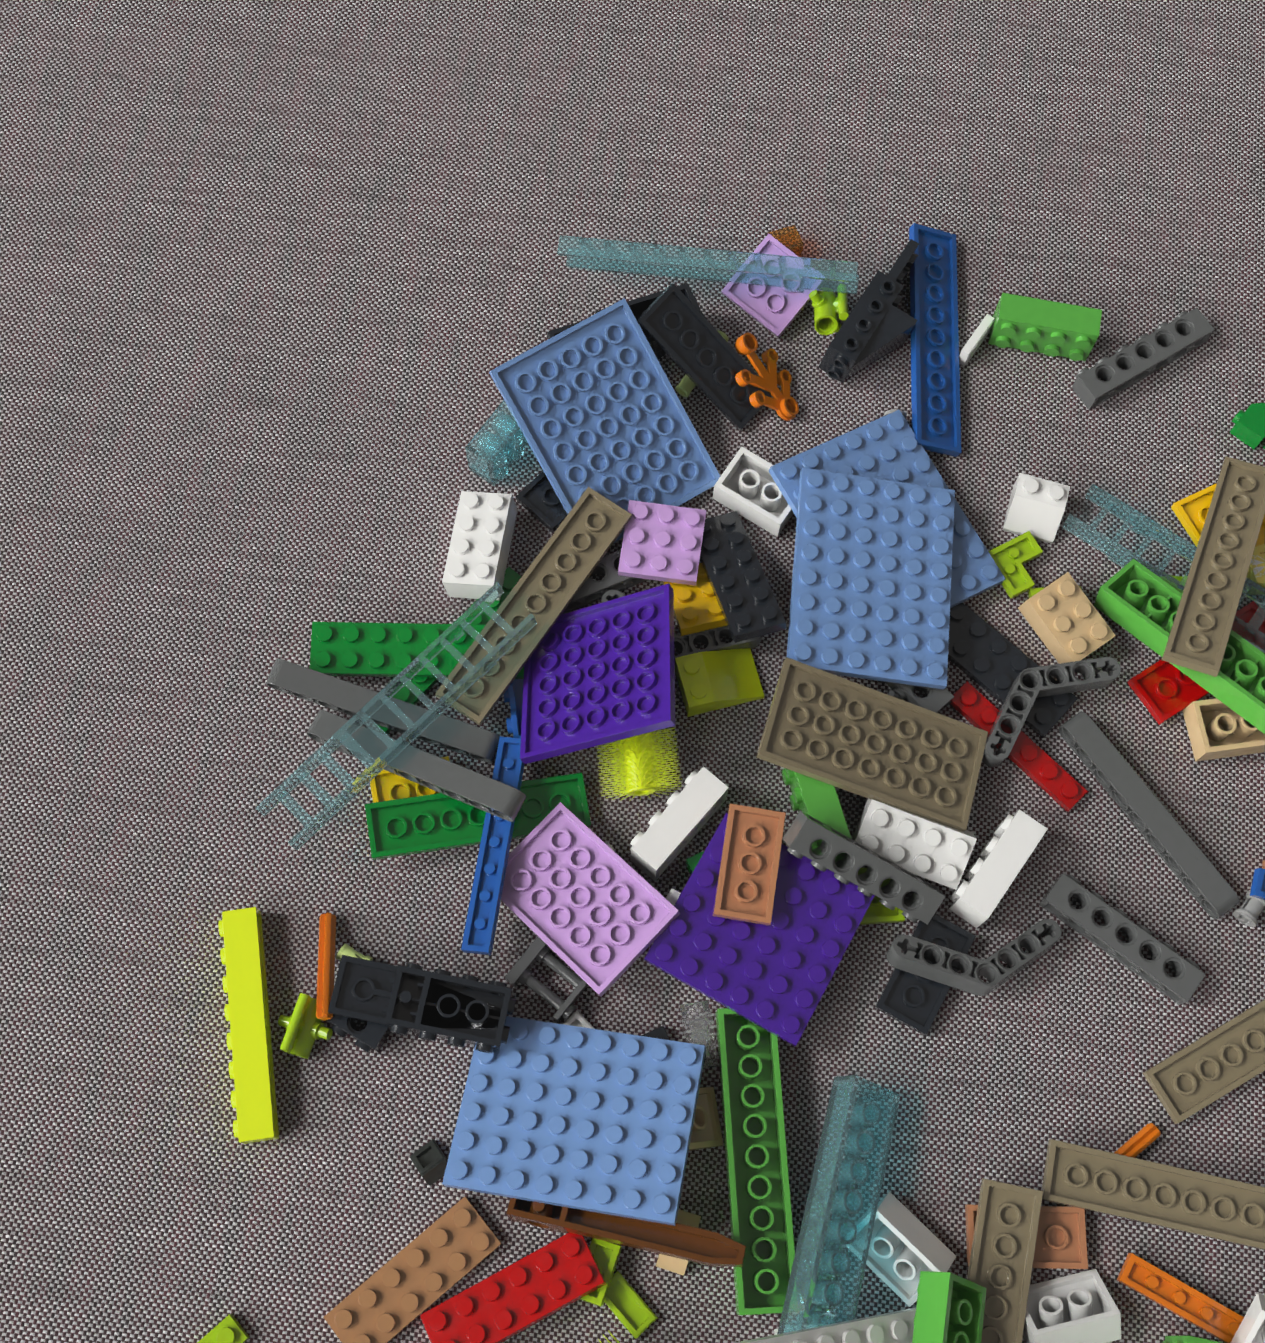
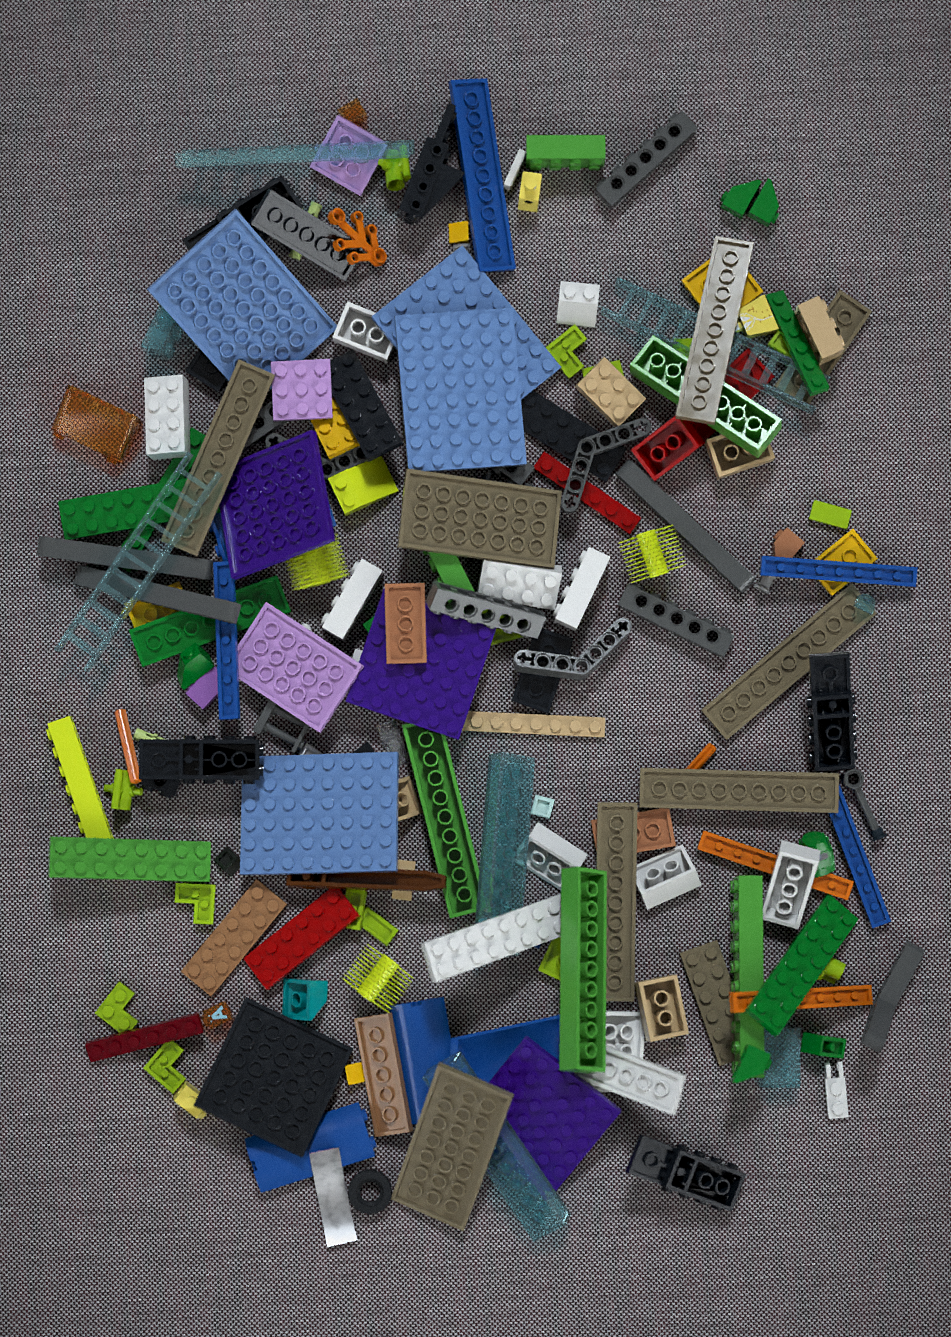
camera: 10 degrees left, 15 degrees up
none -> bright green brick [48,837,211,883]
none -> clear orange windscreen [51,385,143,465]
none -> lime plate [175,883,216,925]
none -> green slope [177,642,214,690]
none -> medium lavender brick [186,666,218,710]
none -> yellow slope [449,221,469,244]
none -> tan plate [462,711,606,738]
none -> light yellow torso [518,171,542,212]
none -> light aqua tile [531,795,555,819]
none -> neon yellow piece [618,525,687,583]
none -> red brick [631,416,705,481]

